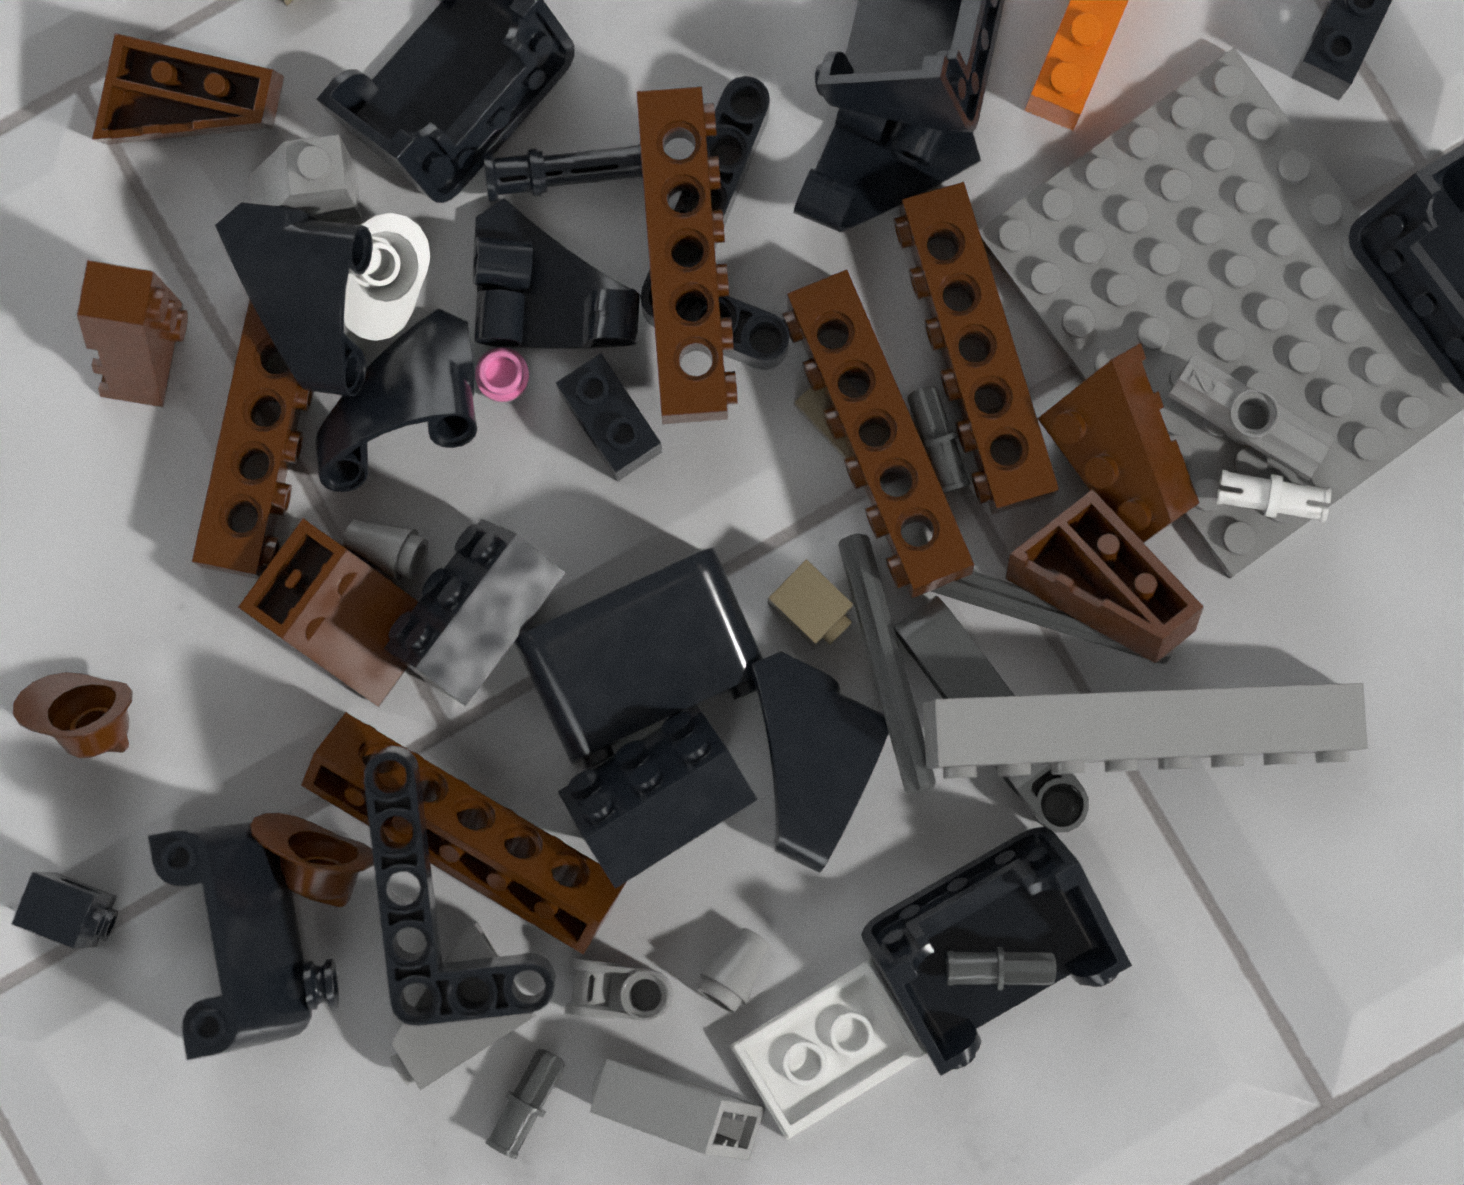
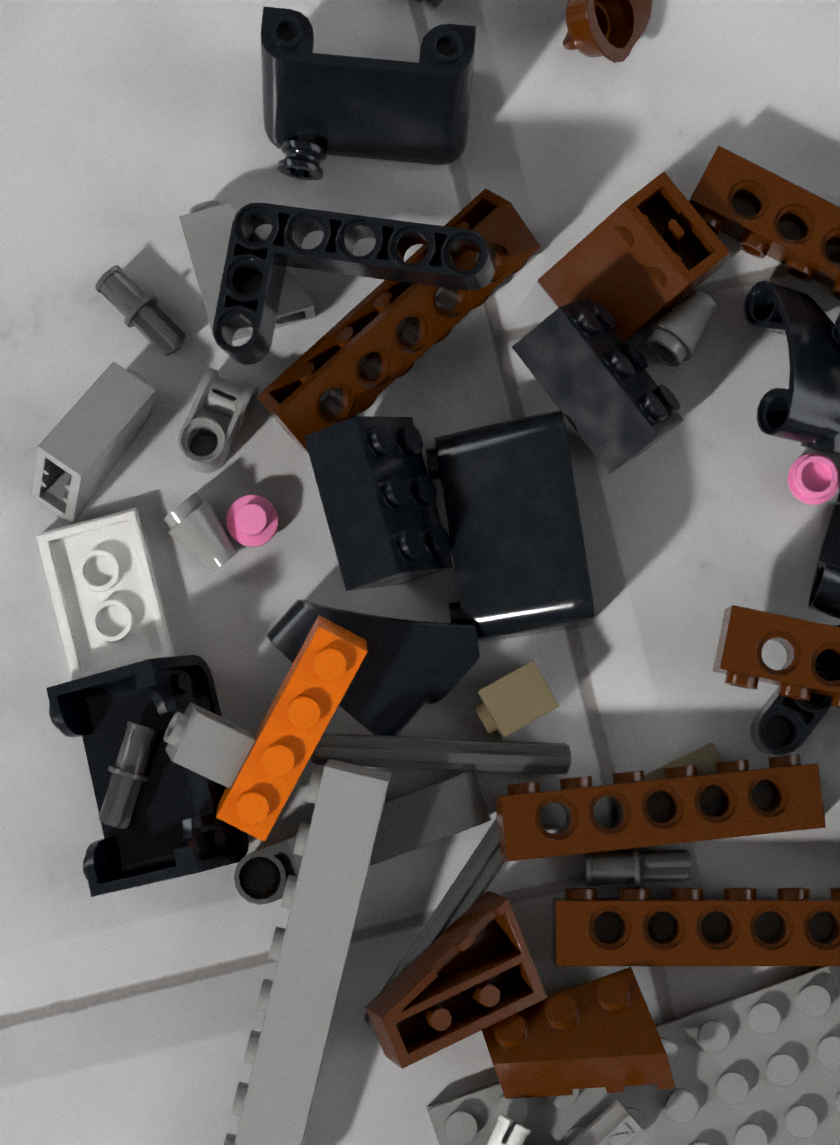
camera: 110 degrees right, 0 degrees up
reddish brown piece [249,813,374,908] -> none
black brick [556,353,662,481] -> none
none -> light grey brick [164,702,255,789]
none -> orange brick [216,615,368,842]
none -> bright pink plate [226,495,279,547]

